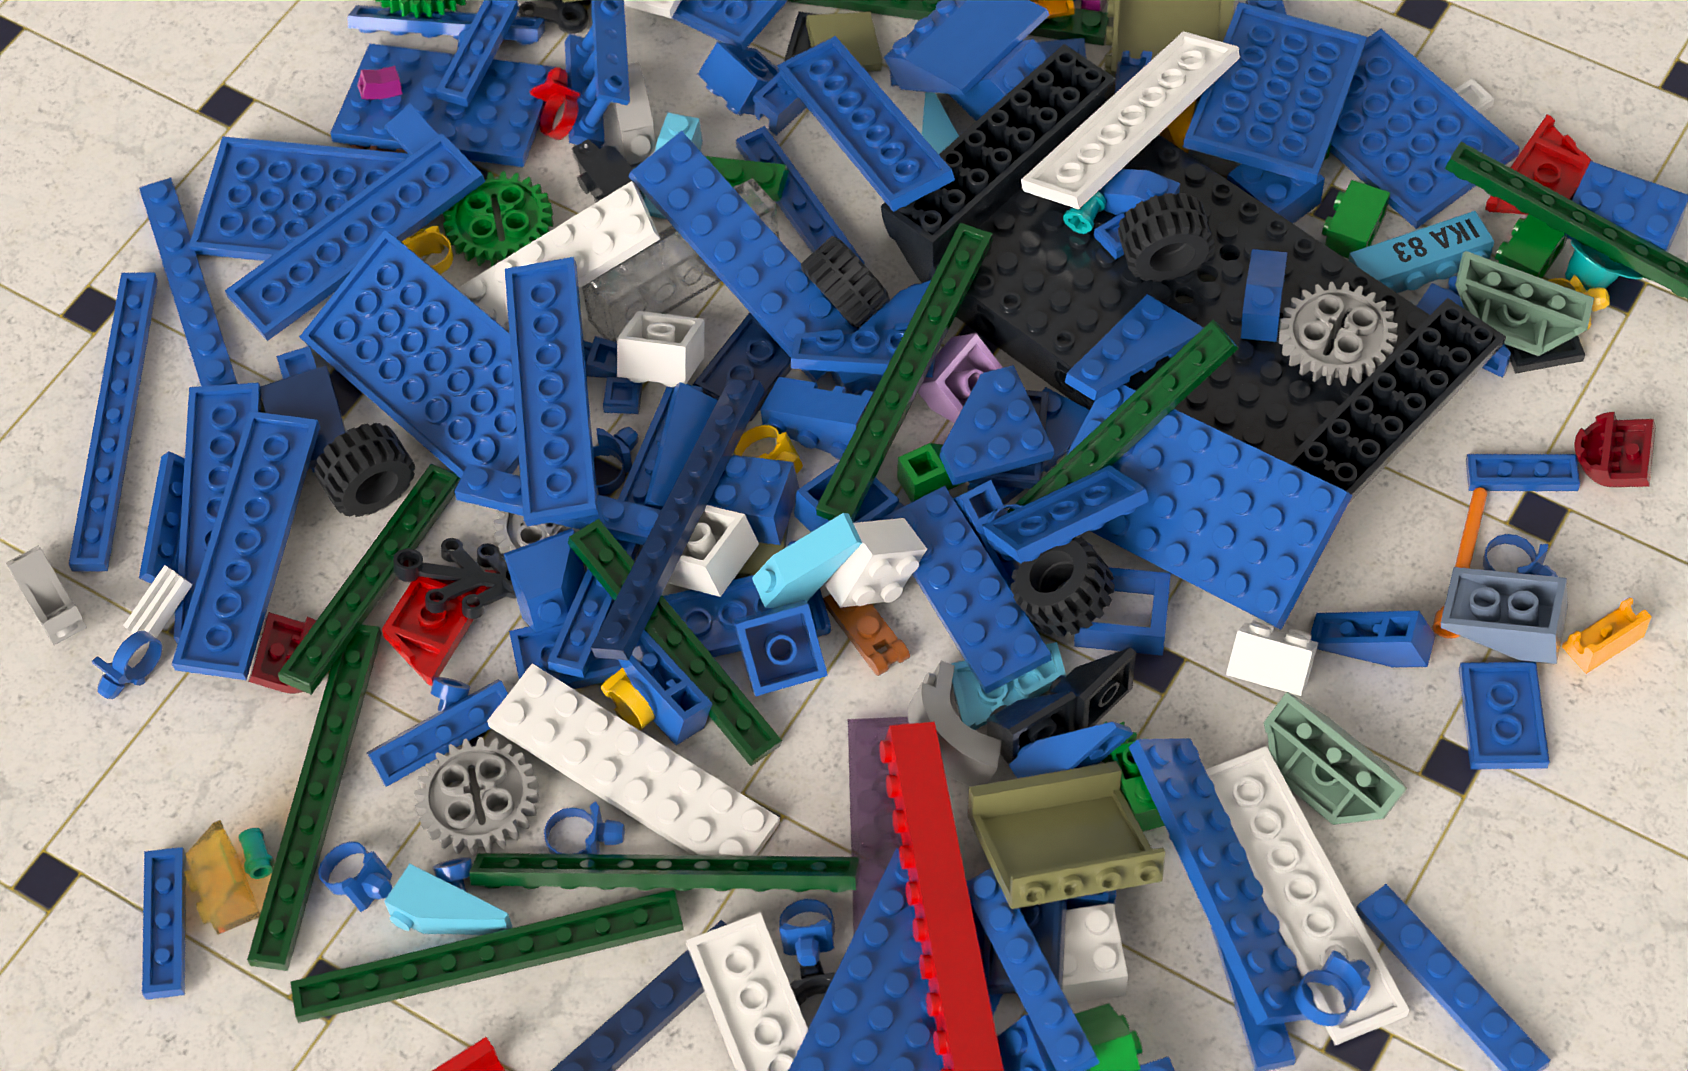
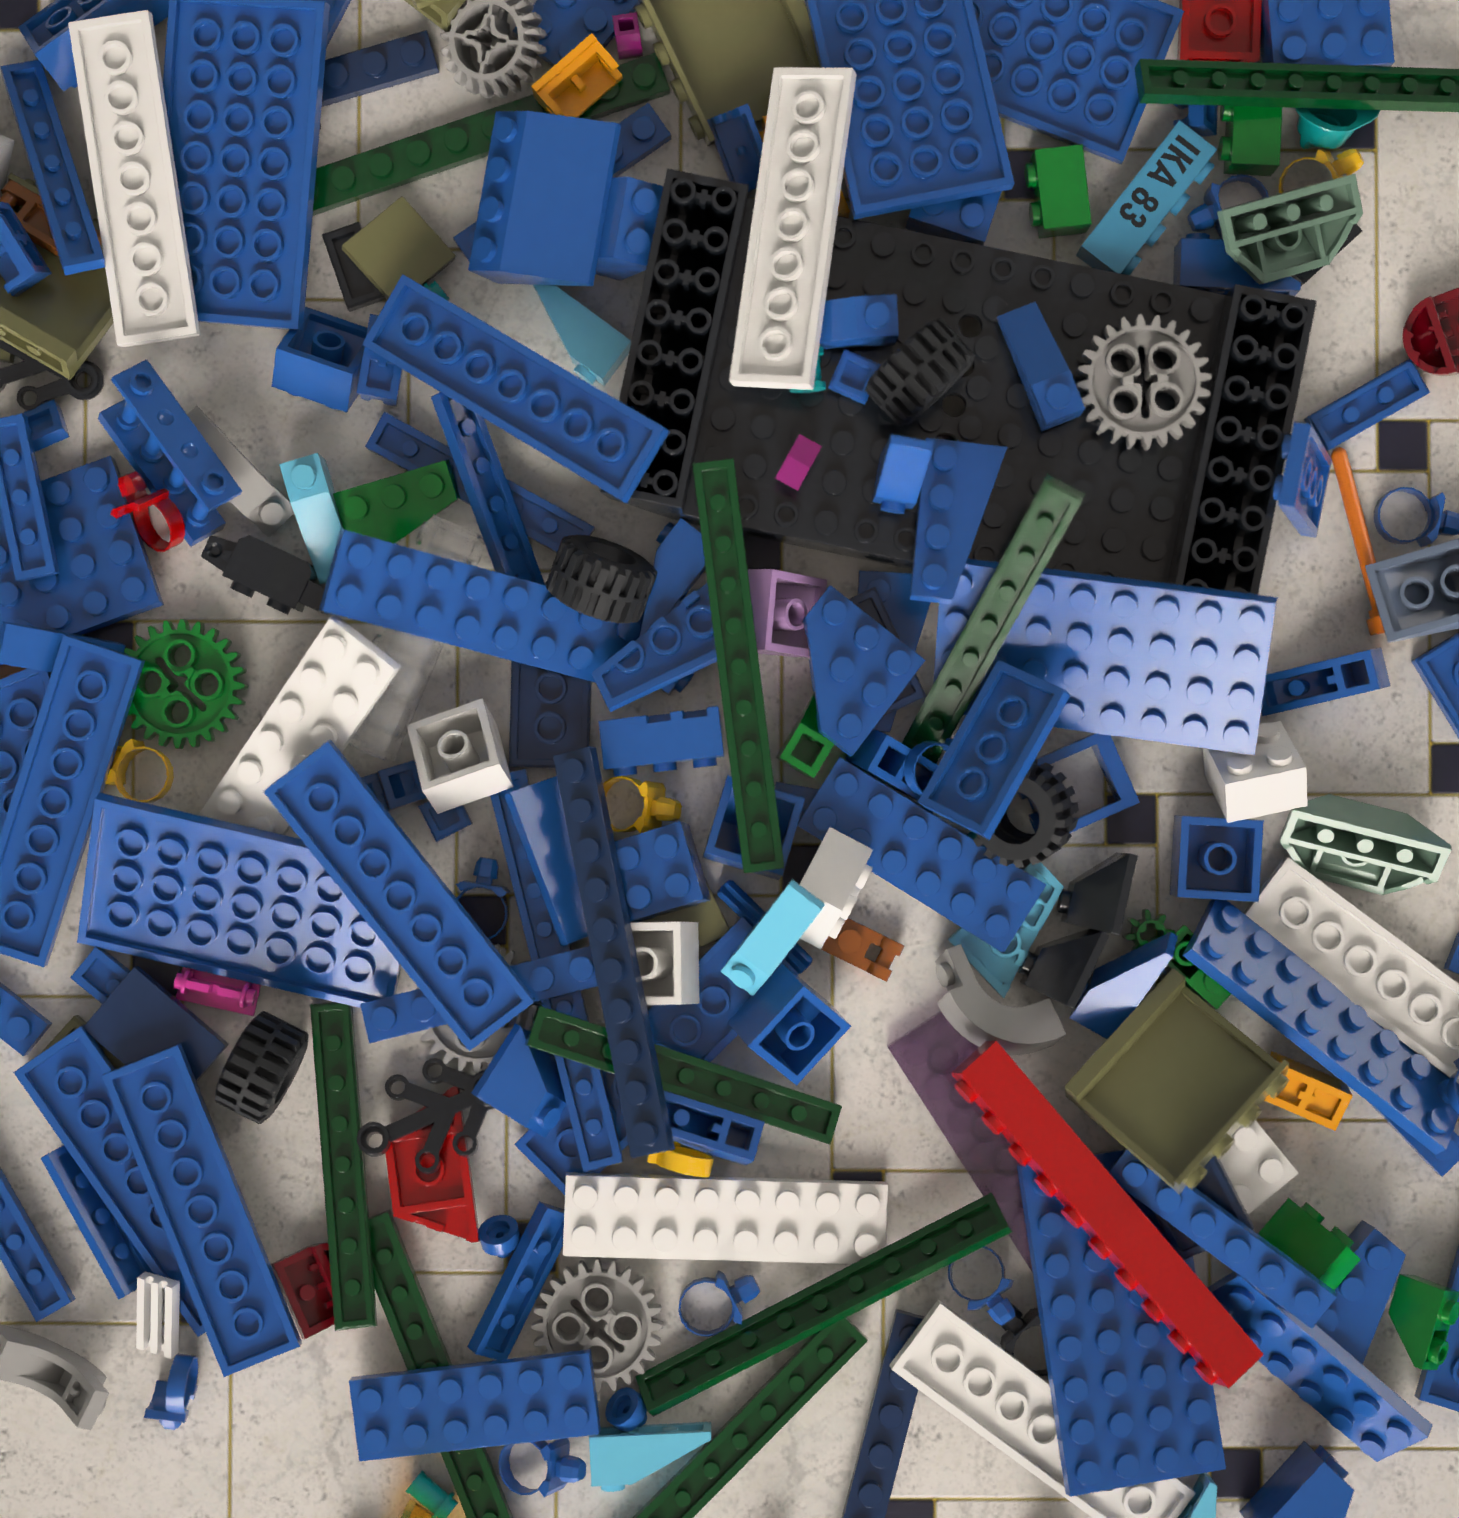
camera: 30 degrees left, 30 degrees up
none -> dark pink hinge [174,967,261,1016]
none -> blue plate [349,1349,601,1462]
none -> blue plate [431,392,545,585]
none -> magenta piece [775,434,822,491]
none -> slope [872,435,934,514]
none -> blue brick [1169,815,1264,902]
none -> blue tile [1173,104,1218,137]
none -> light orange hinge [1264,1051,1353,1131]
none -> blue plate [1273,422,1332,538]

